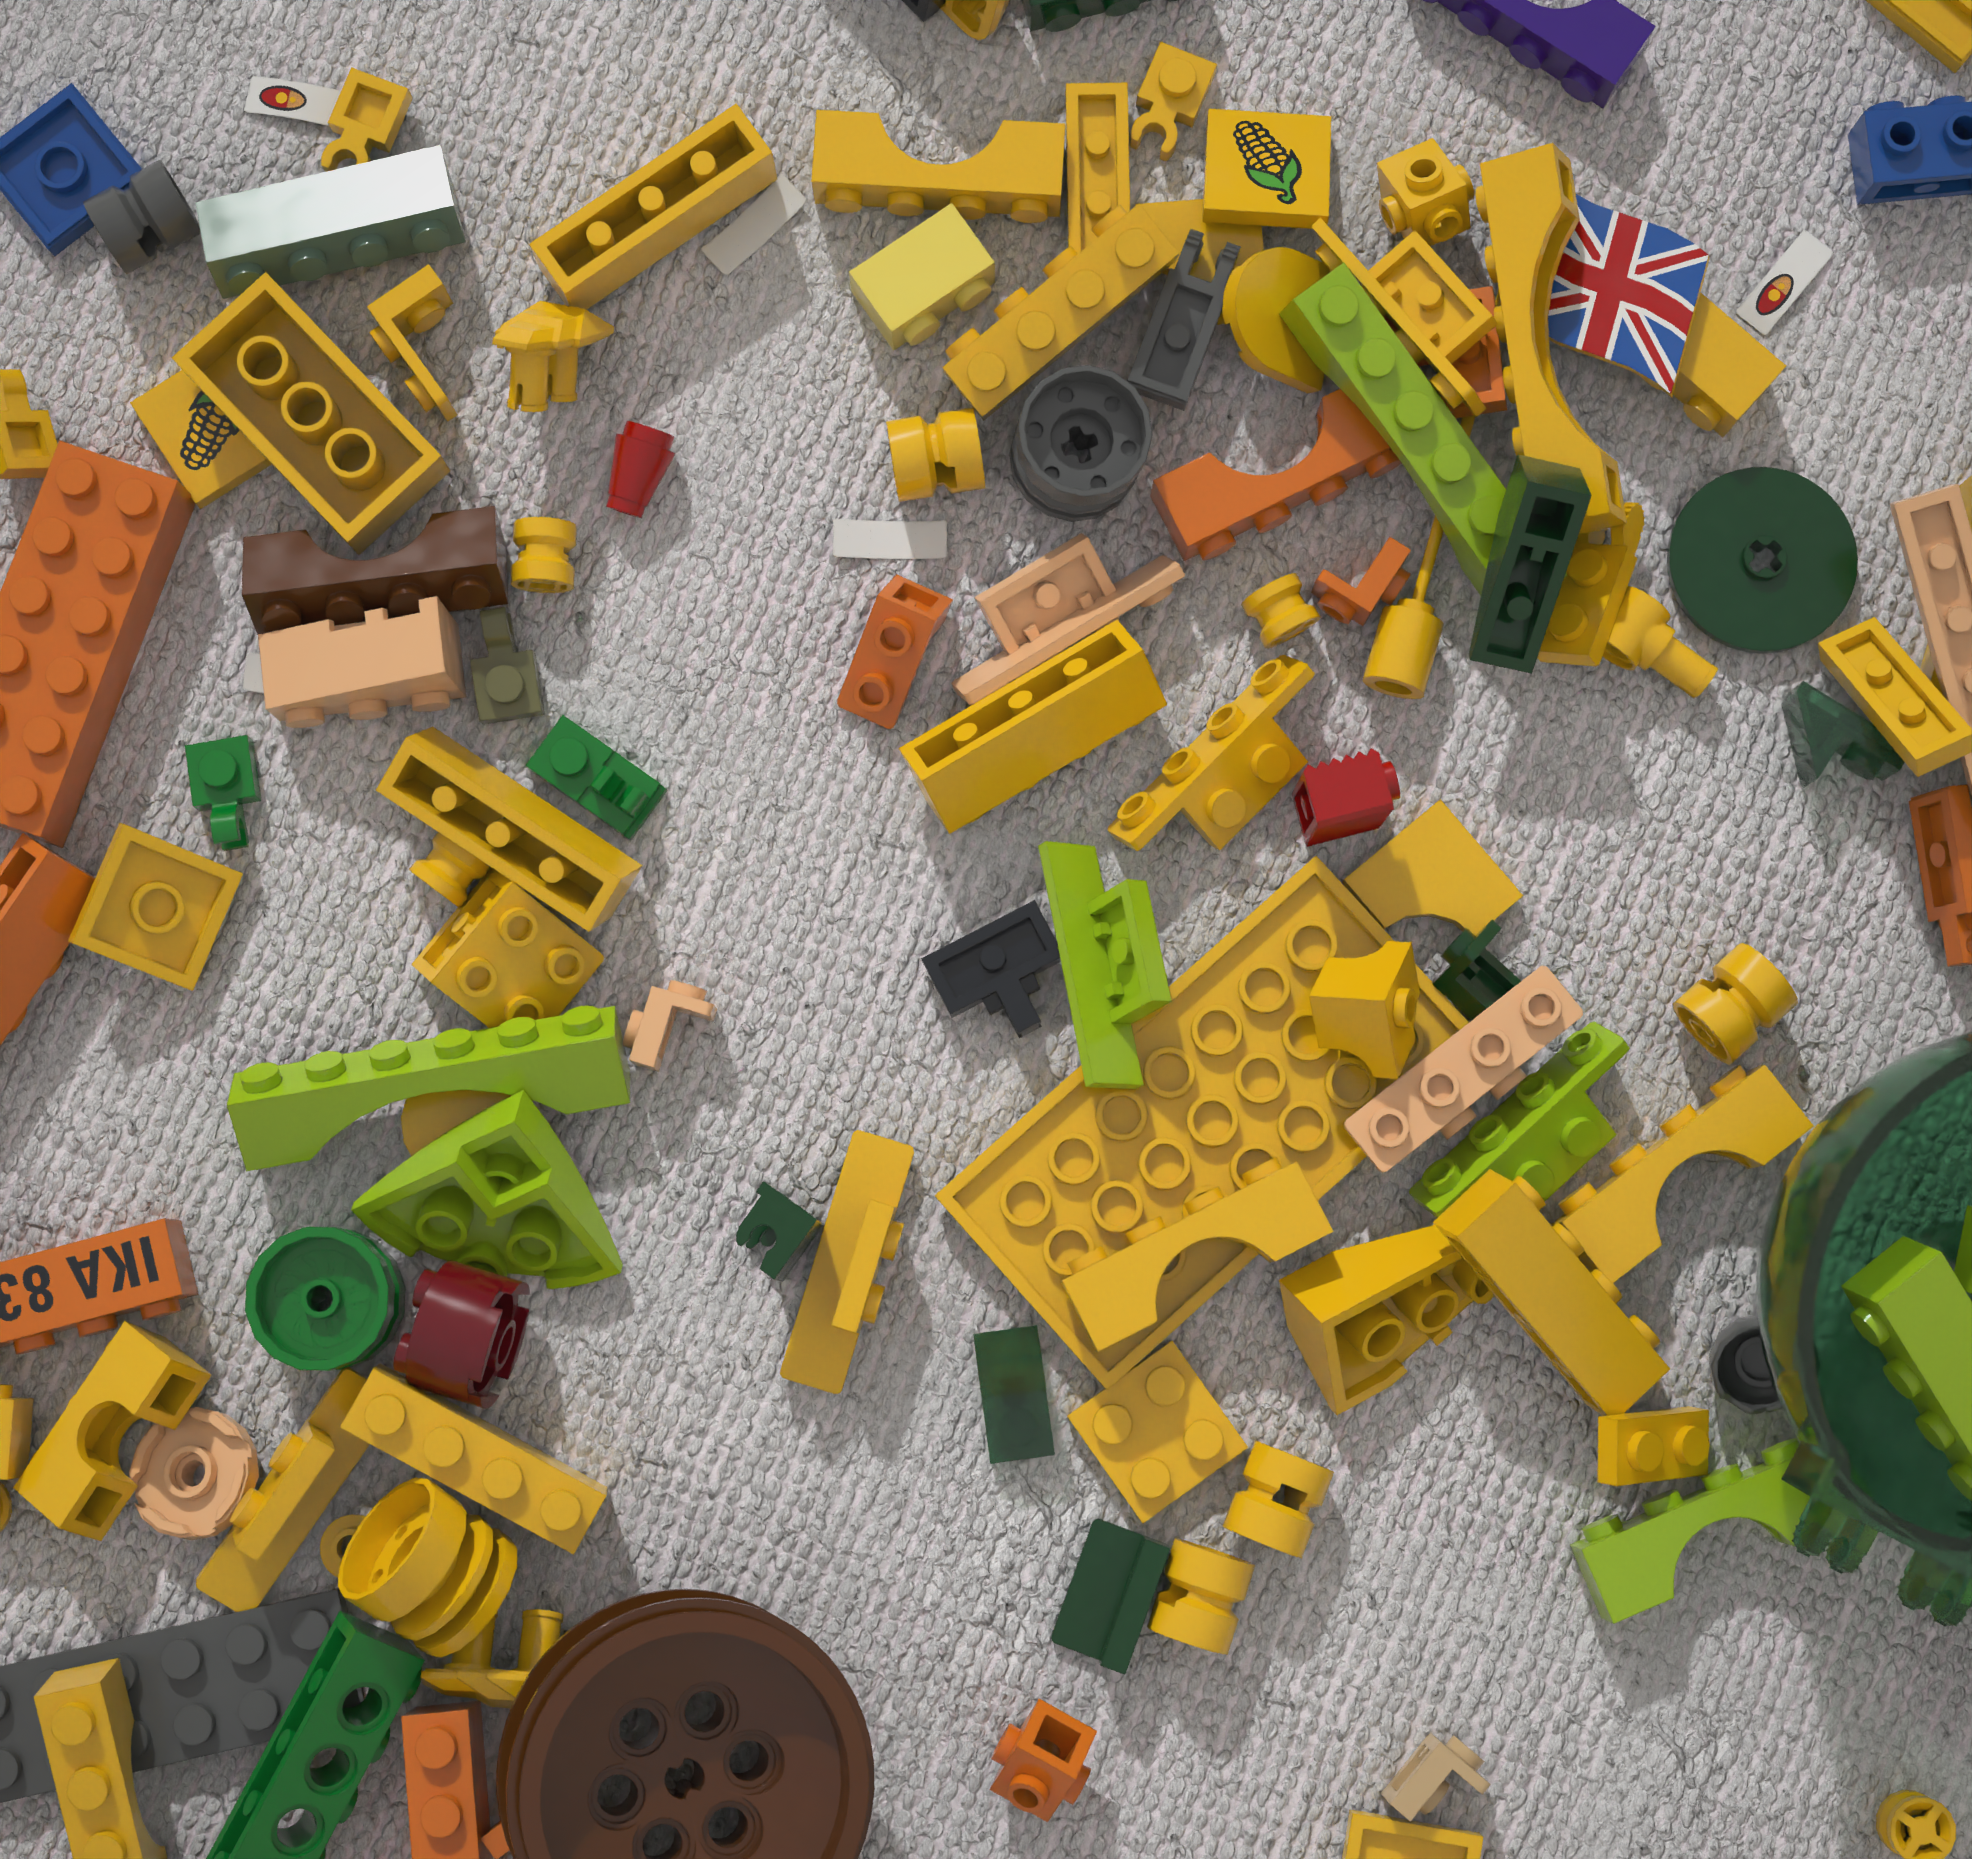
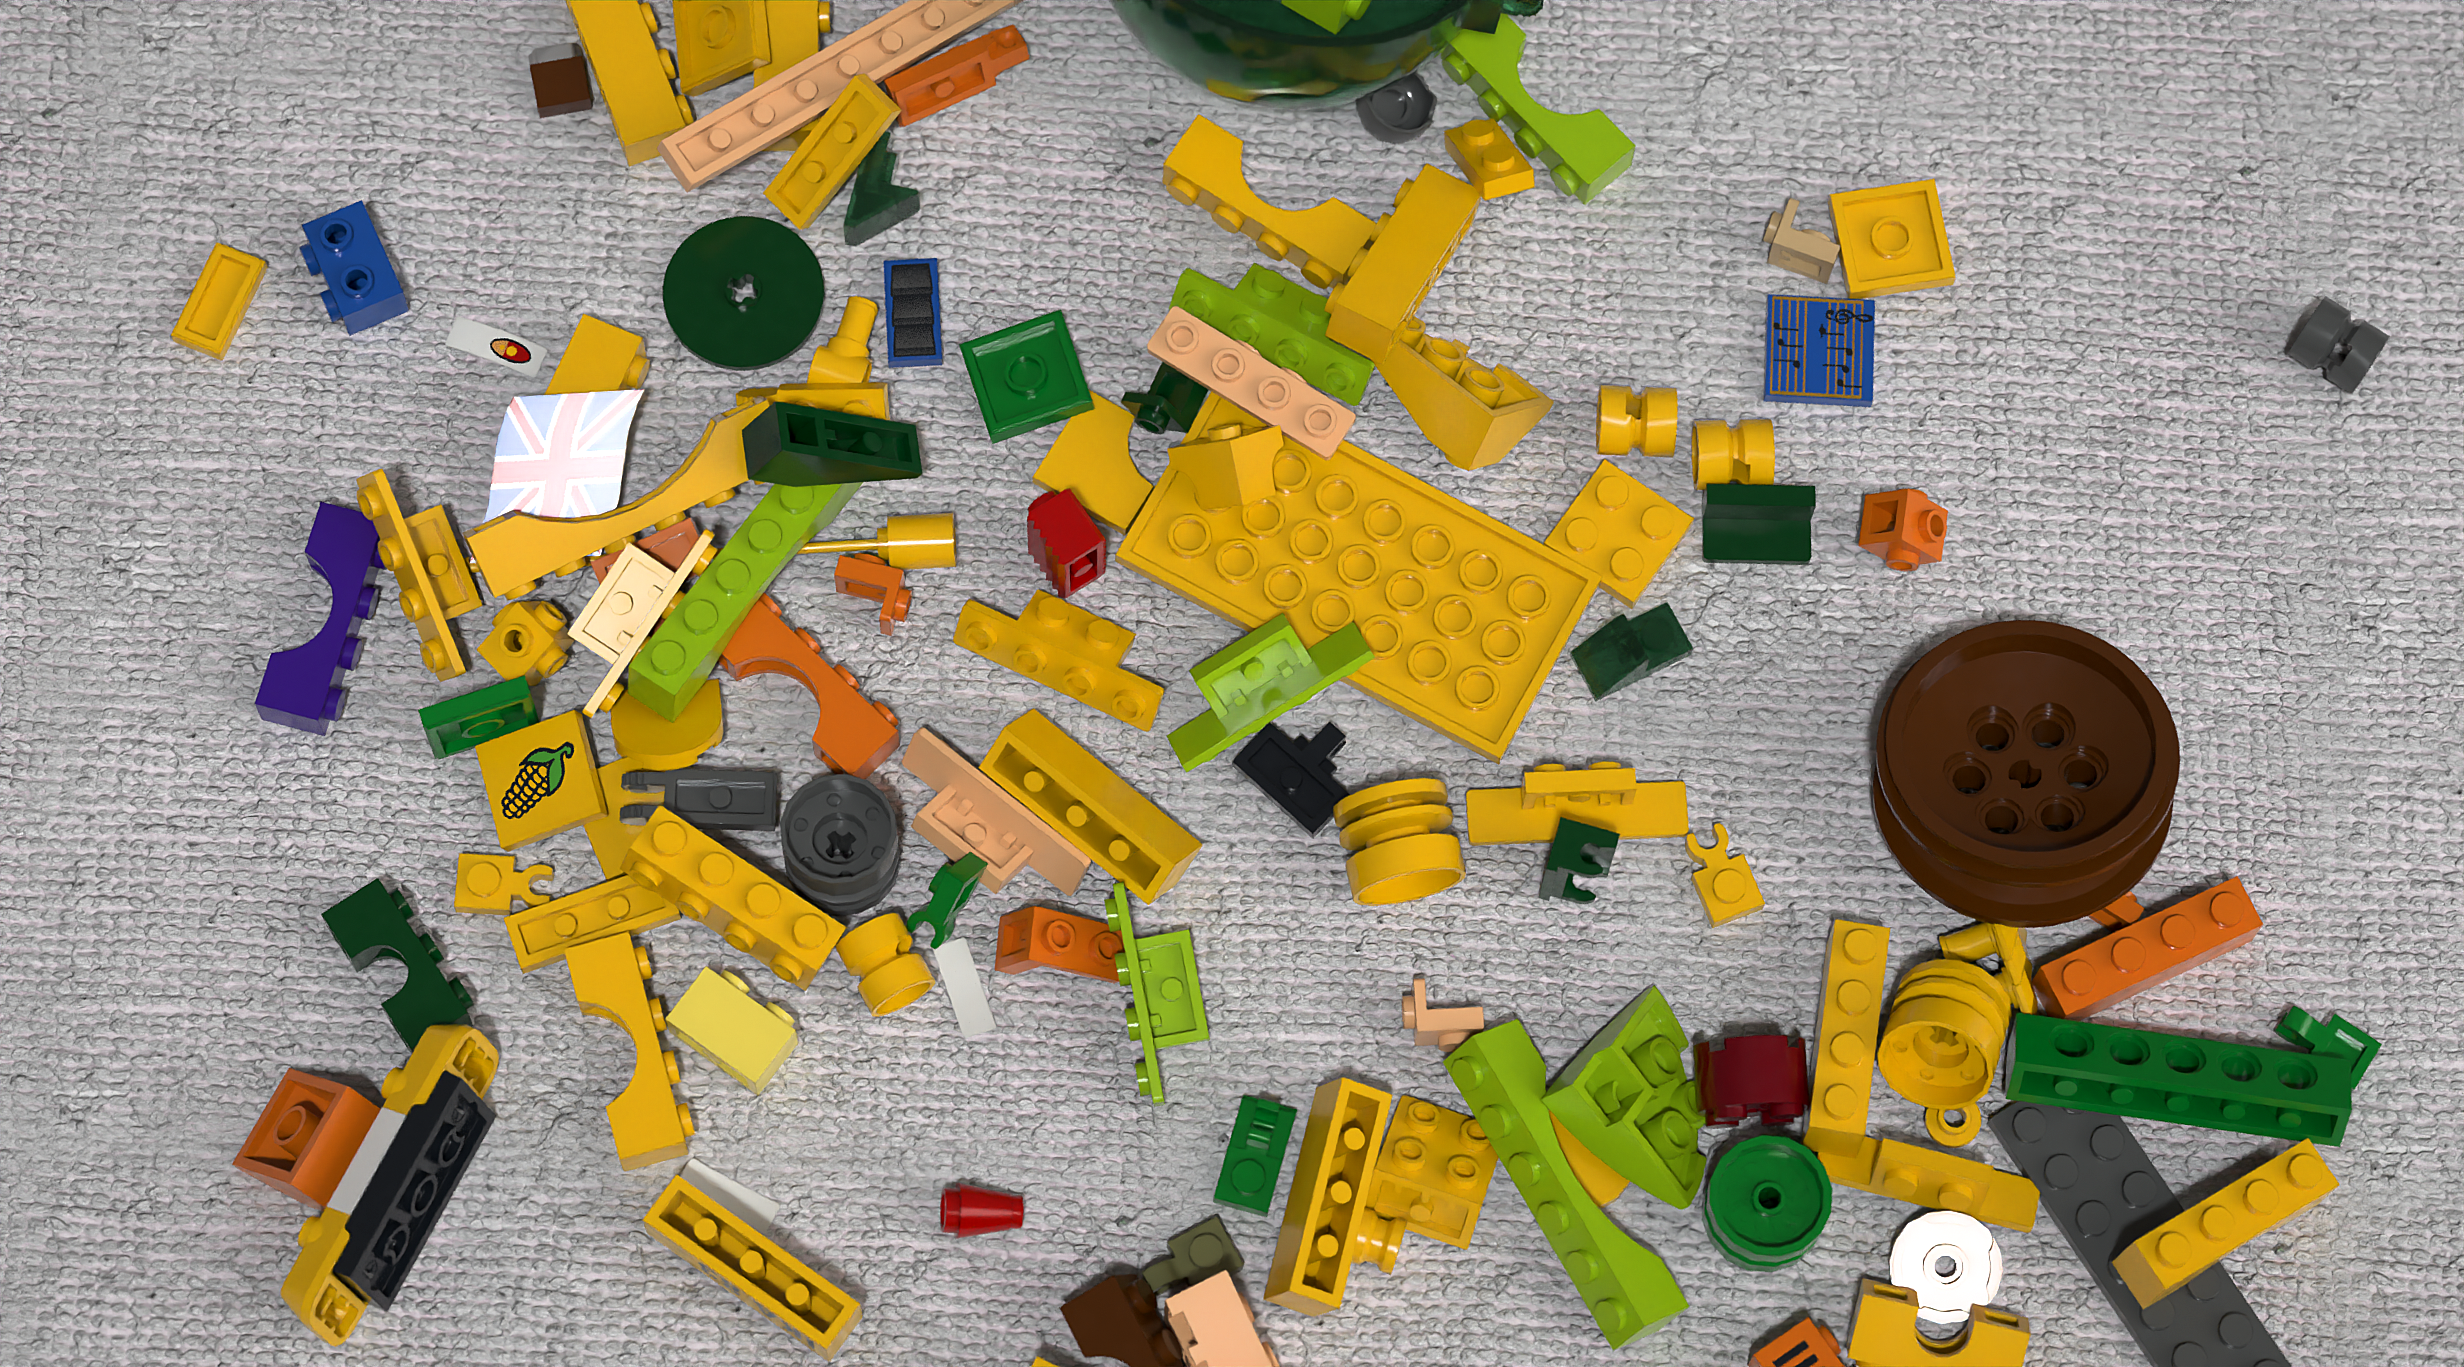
camera: 115 degrees left, 10 degrees down
yellow connector [492,301,614,412] -> none
yellow wheel [511,517,577,593] -> none
yellow arch [1061,1157,1334,1352] -> none
yellow wheel [1241,573,1320,649] -> none
yellow wheel [1673,943,1798,1065] -> none
none -> yellow bracket [356,468,483,682]
none -> green tile [418,675,539,760]
none -> tile [883,258,942,368]
none -> green plate [906,852,988,949]
none -> green tile [959,309,1095,444]
none -> lime bracket [1104,882,1210,1107]
none -> yellow wheel [1333,778,1466,906]
none -> yellow plate [1685,823,1765,928]
none -> blue tile [1763,294,1875,407]

